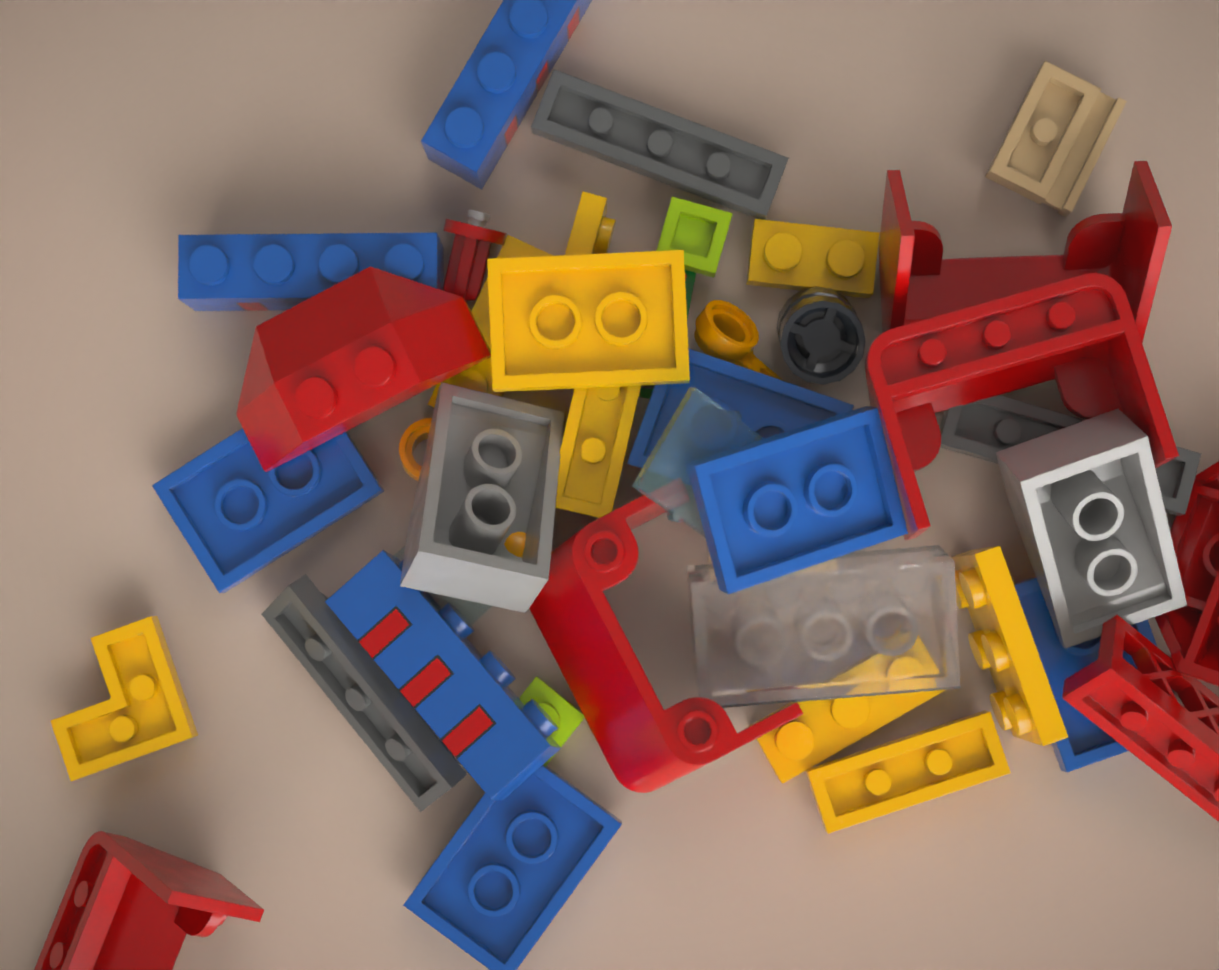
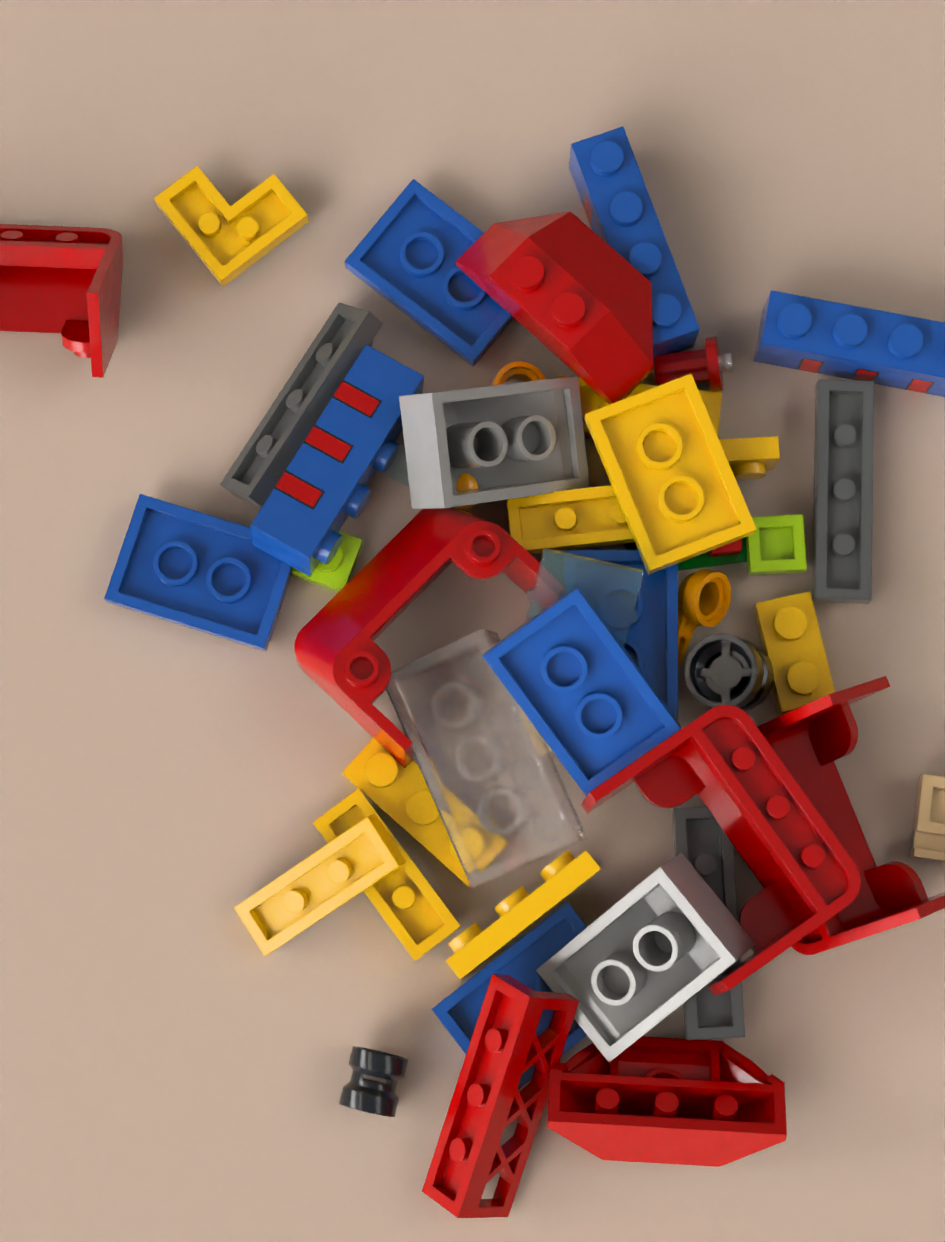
camera: 75 degrees right, 5 degrees down
none -> yellow plate [234,813,406,956]
none -> black wheel [339,1046,408,1117]

